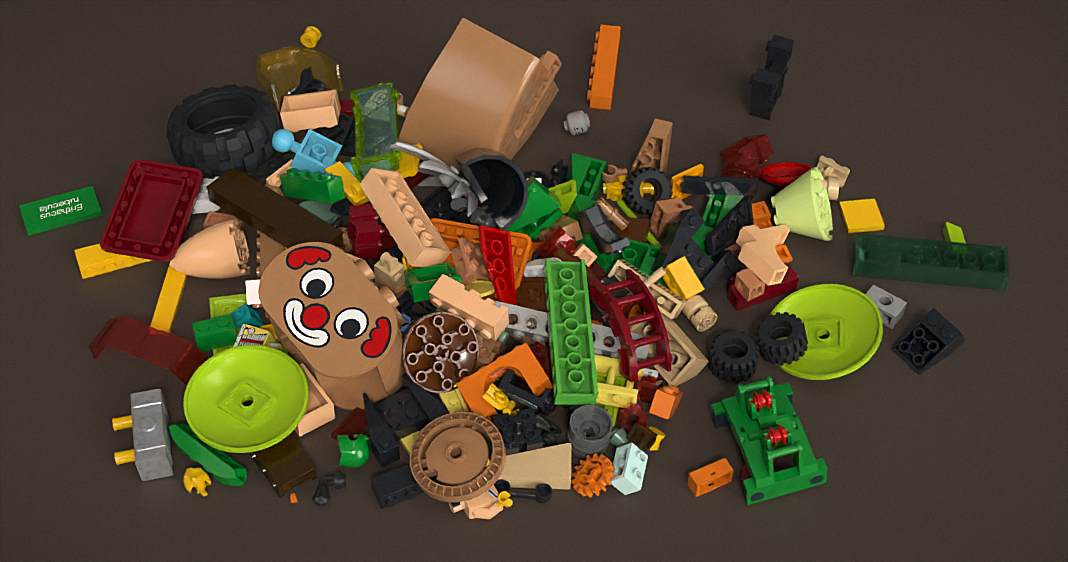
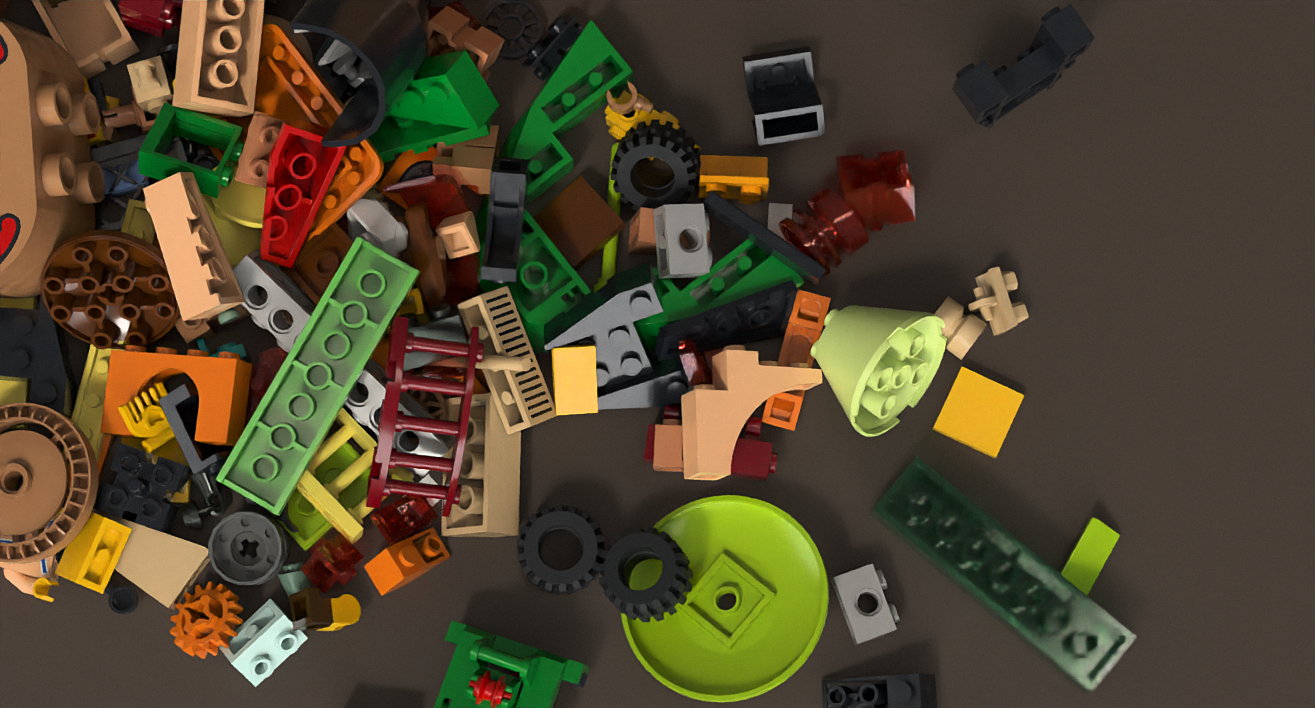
camera: 35 degrees right, 30 degrees up
lime slope [548,179,577,214] -> none
medium nougat pin [594,197,629,231] -> none
medium nougat wedge [628,118,673,183] -> none
tan wheel [682,295,718,332] -> none
red dish [759,162,813,189] -> none
none -> yellow panel [54,512,132,594]
none -> light grey brick [653,203,712,279]
none -> clear red tile [679,338,713,386]
none -> black piece [742,46,826,146]

